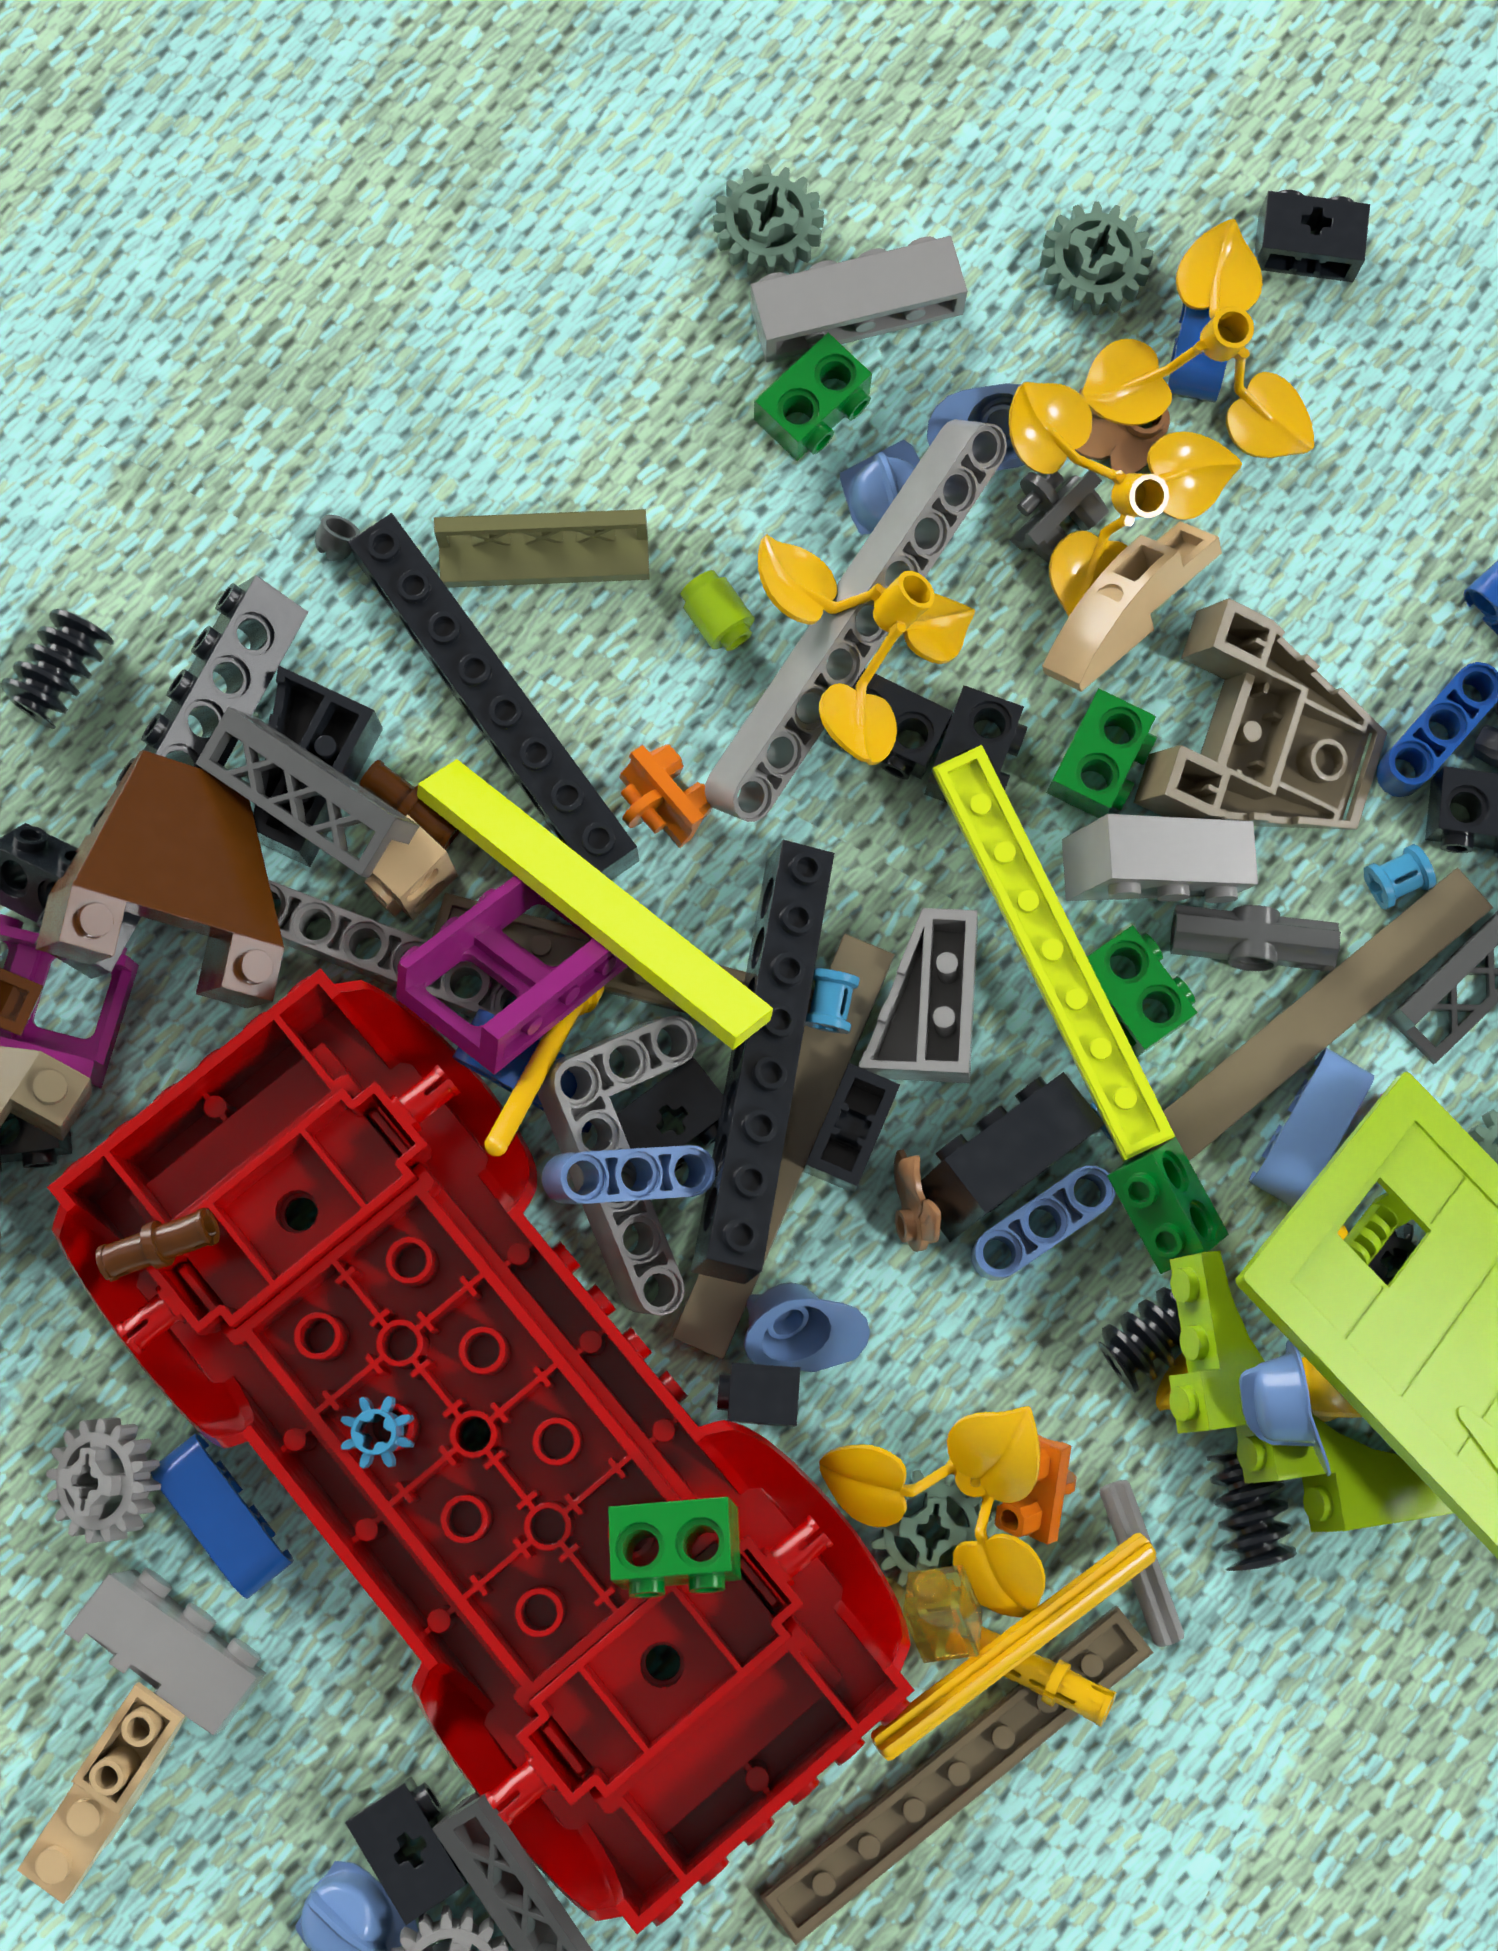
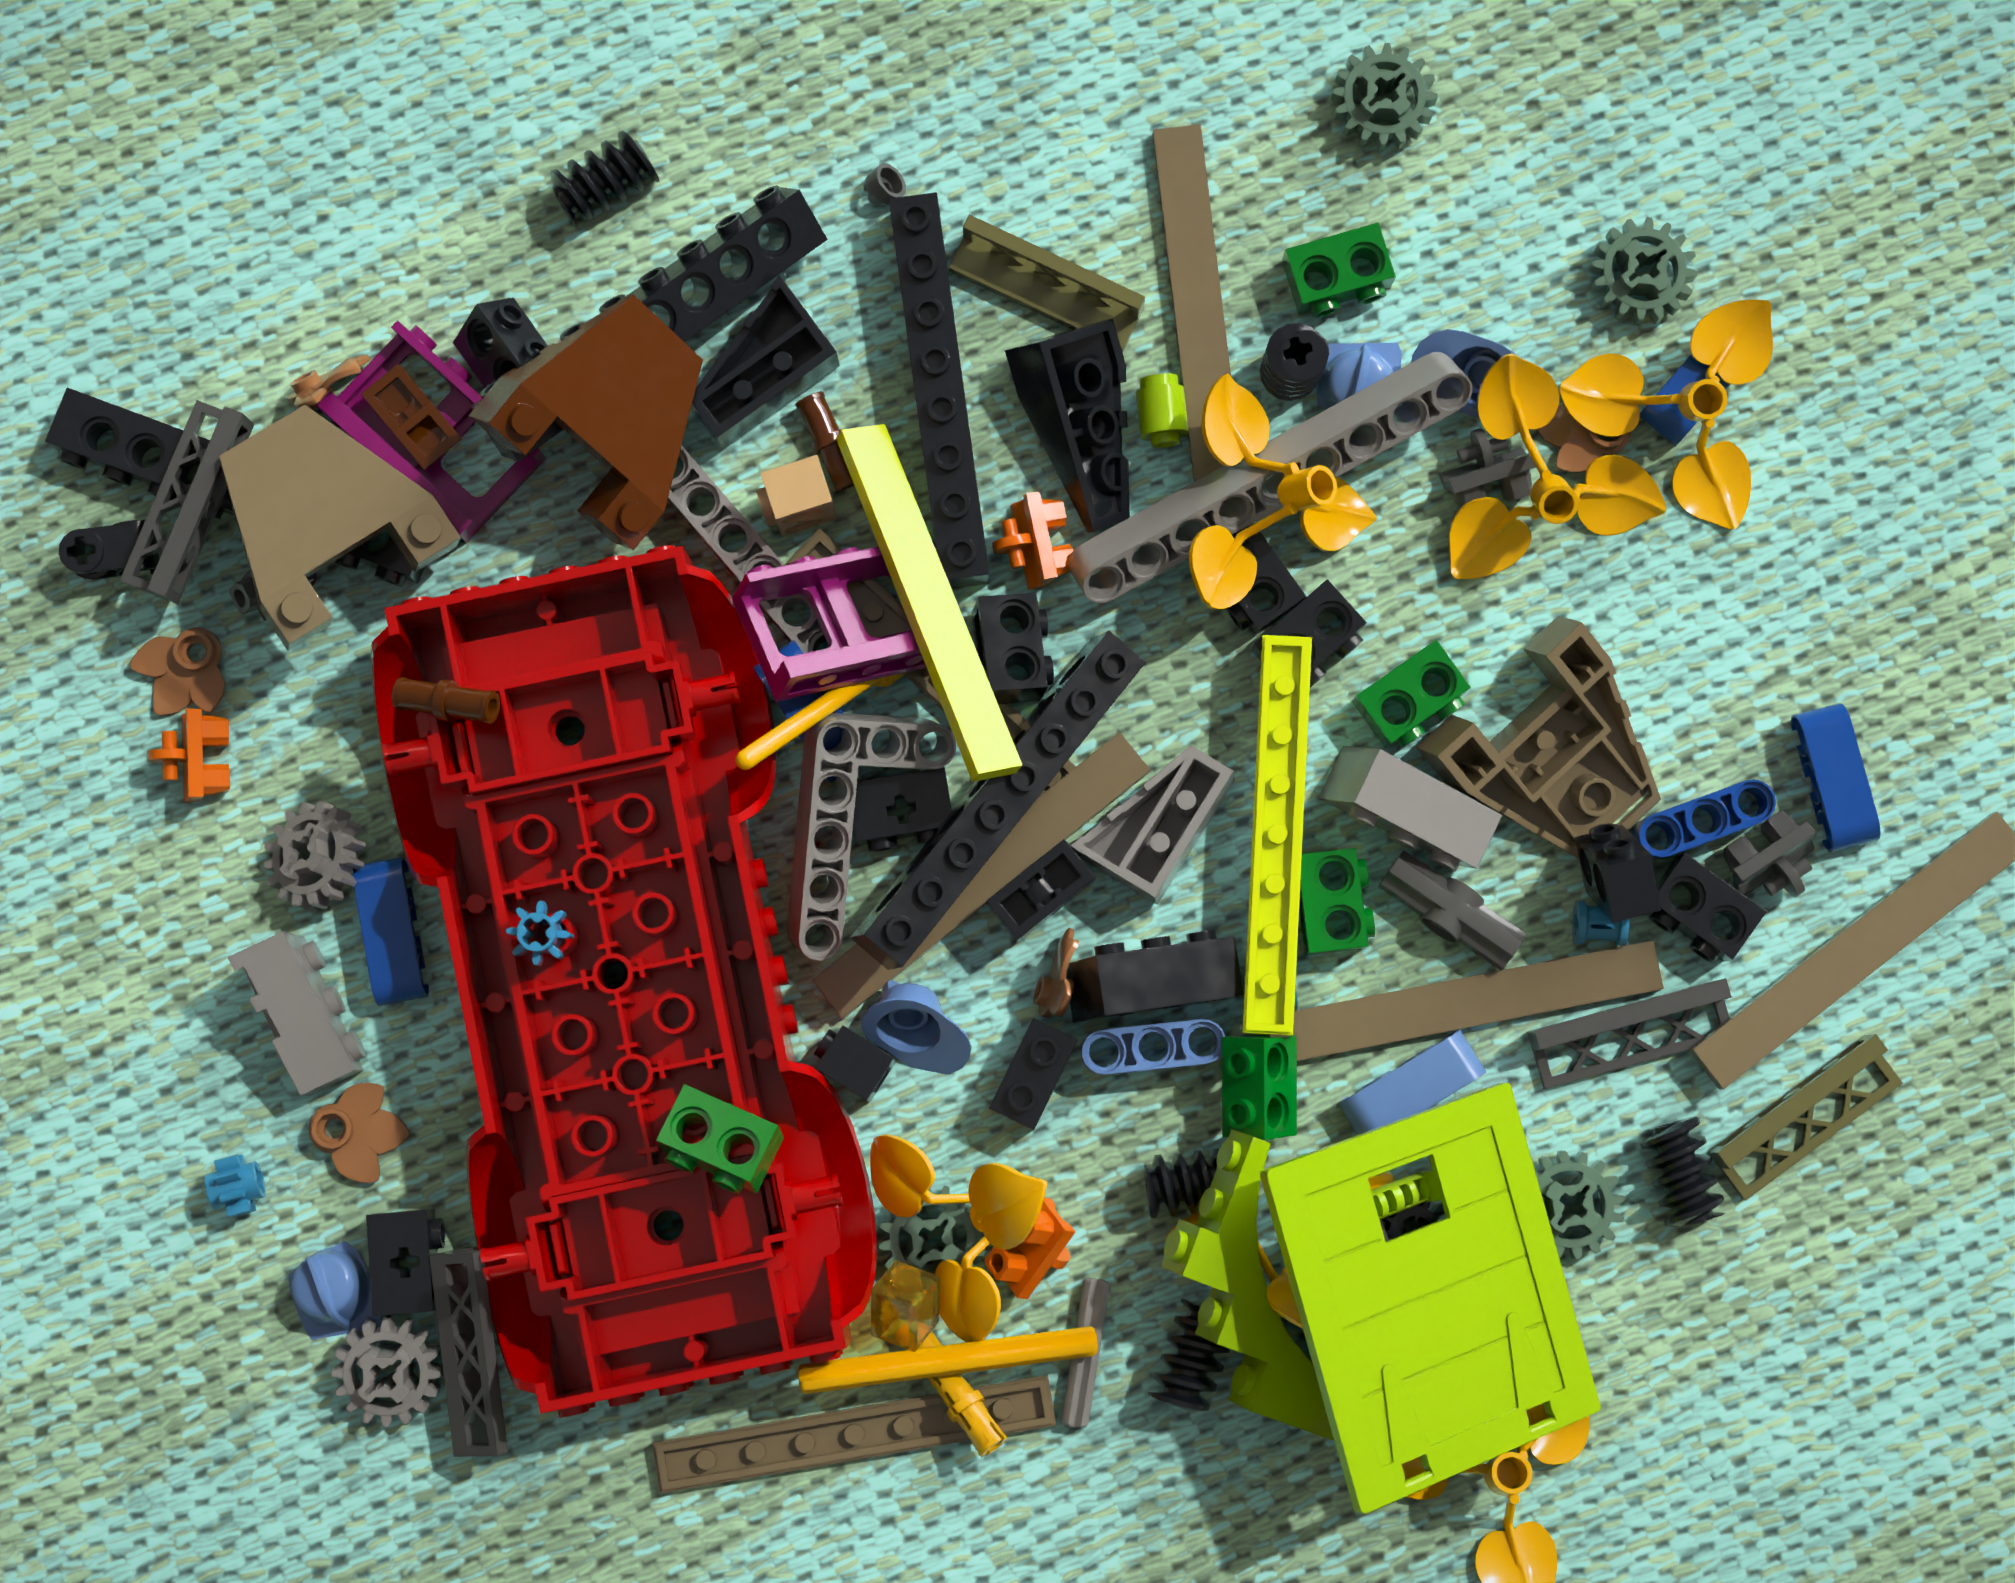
camera: 30 degrees right, 5 degrees up
tan slope [17,1682,185,1904] -> none
dark grey fence [195,707,420,878] -> none
medium blue beam [542,1145,716,1204] -> none
light grey brick [750,236,968,362] -> none
dark azure bush [805,968,860,1034] -> none
tan slope [1042,521,1222,692] -> none
medium blue piece [1239,1340,1331,1476] -> none
black brick [1254,190,1370,282] -> none
none -> dark azure gear [205,1154,266,1218]
none -> medium nougat plate [309,1083,410,1183]
none -> black brick [972,593,1054,704]
none -> black brick [989,1018,1078,1130]
none -> black wedge [1005,318,1130,533]
none -> dark tan tile [1152,124,1231,504]
none -> black piece [1260,323,1329,401]
none -> black brick [1575,823,1661,923]

